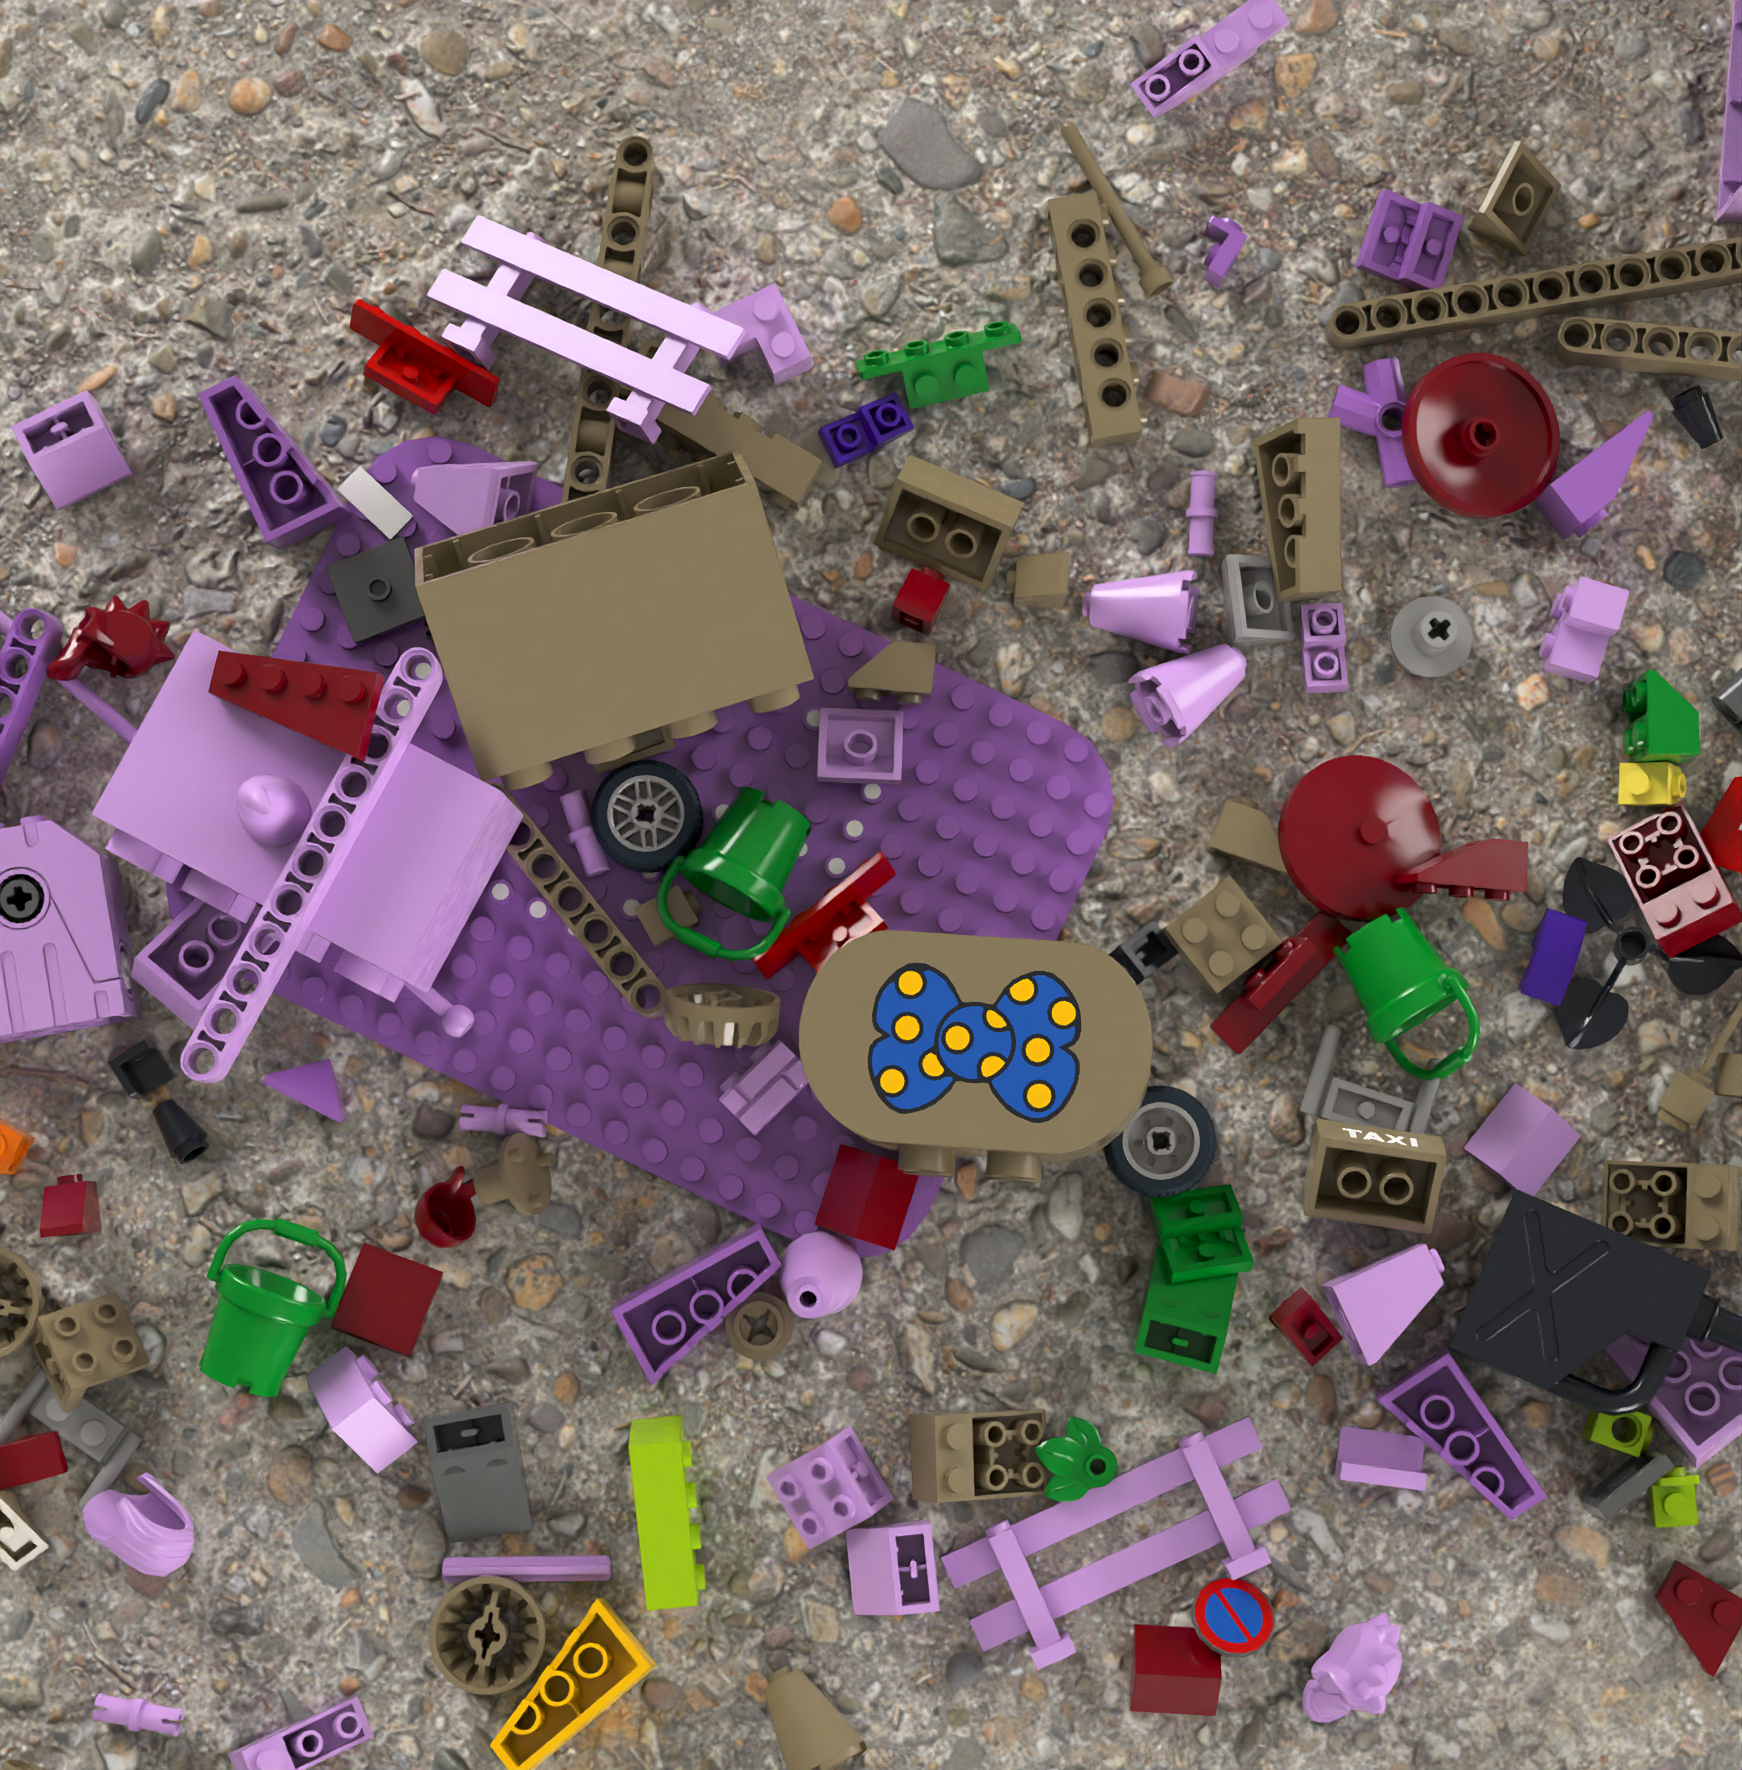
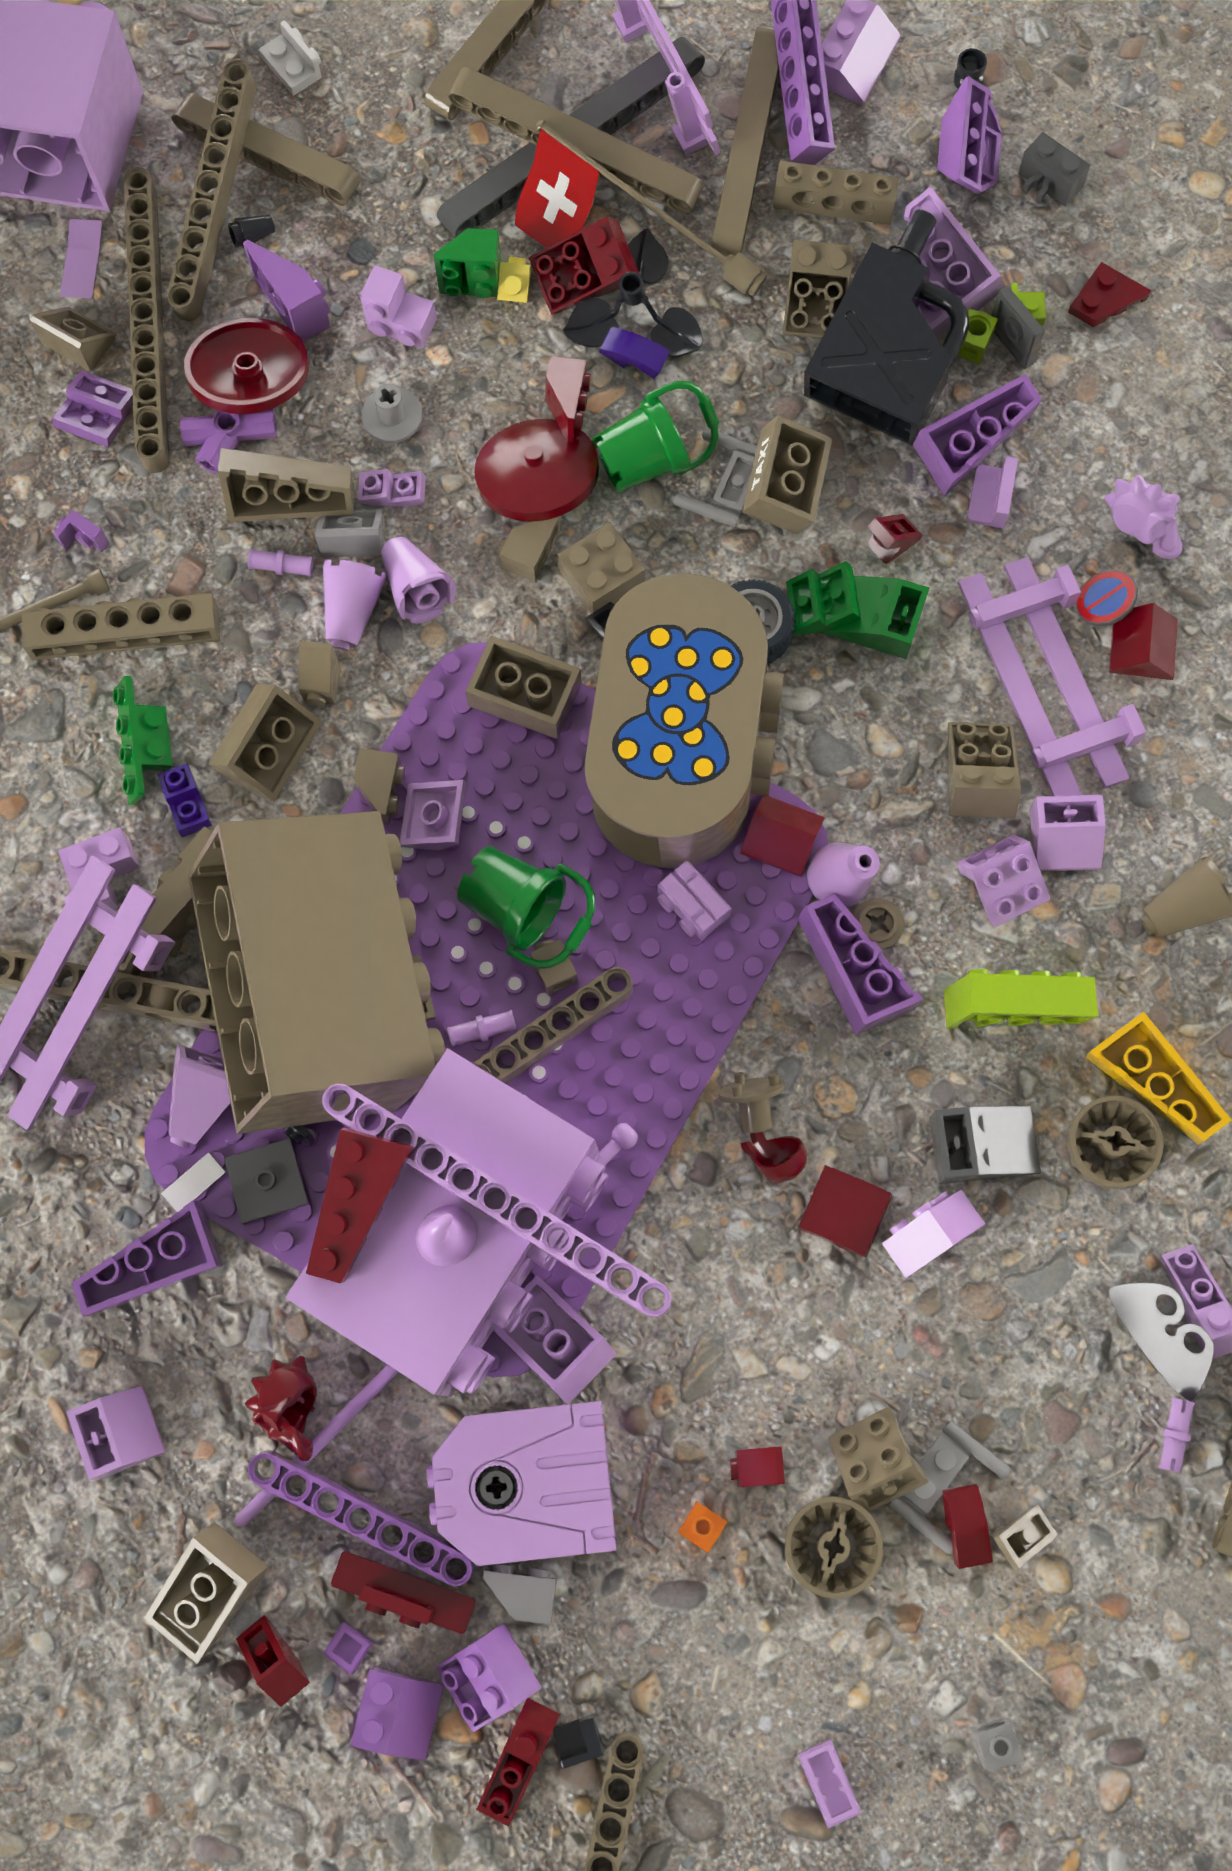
camera: 80 degrees left, 10 degrees down
lavender hair [82,1473,195,1577] -> none
black panel [108,1040,176,1100] -> none
black cone [152,1099,209,1164] -> none
green piece [198,1218,347,1397] -> none
medium lavender slope [262,1059,347,1122] -> none
red bracket [349,299,500,415] -> none
lavender axle [442,1555,612,1583] -> none
lavender pin [459,1104,548,1137] -> none
wheel [591,760,703,873] -> none
dark tan gear [664,983,781,1048] -> none
red bracket [751,852,896,979] -> none
dark red slope [891,567,950,636] -> none
green plate [1035,1417,1117,1502] -> none
dark red bracket [1210,910,1352,1054] -> none
lavender slope [1321,1243,1445,1366] -> none
lavender slope [1462,1083,1581,1196] -> none
none -> lavender sticker [59,219,102,299]
none -> dark tan brick [465,635,582,739]
none -> piece [1109,1283,1214,1401]

